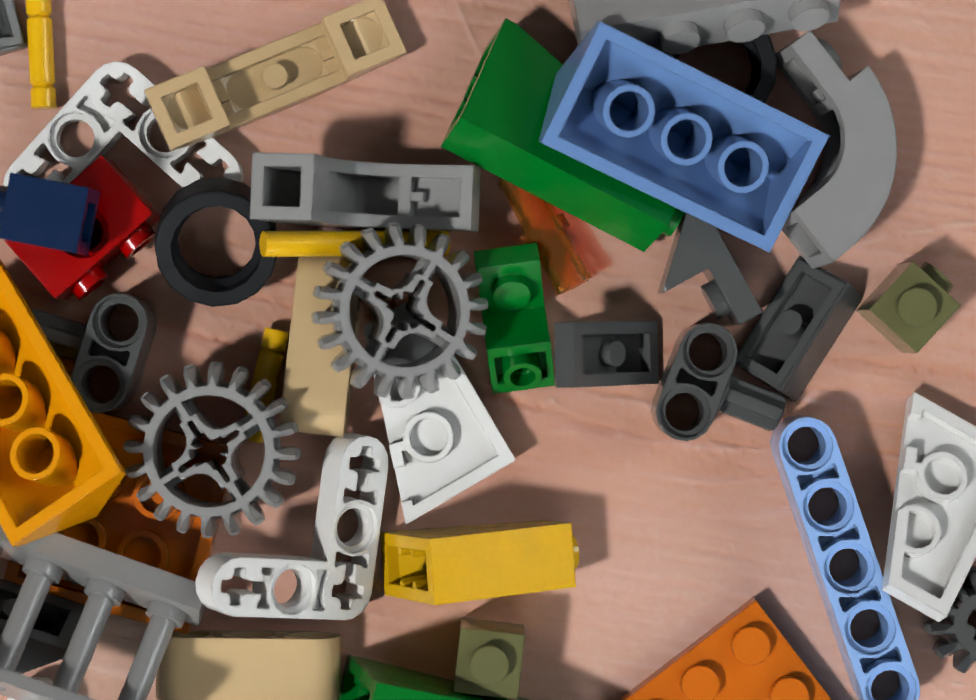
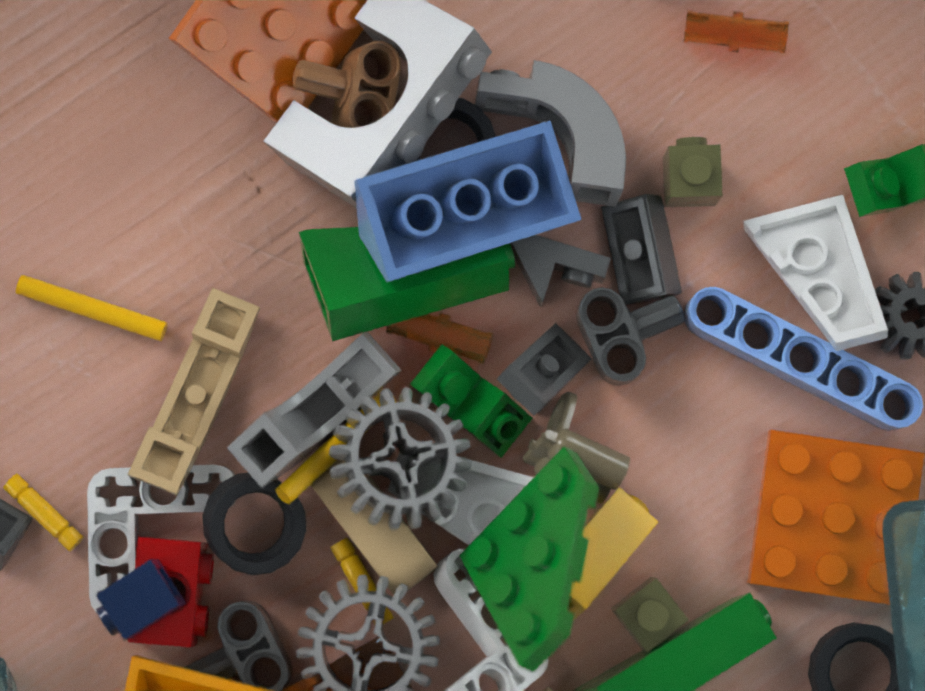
camera: 45 degrees left, 5 degrees down
none -> green plate [459,446,599,673]
none -> dark tan piece [523,392,630,504]

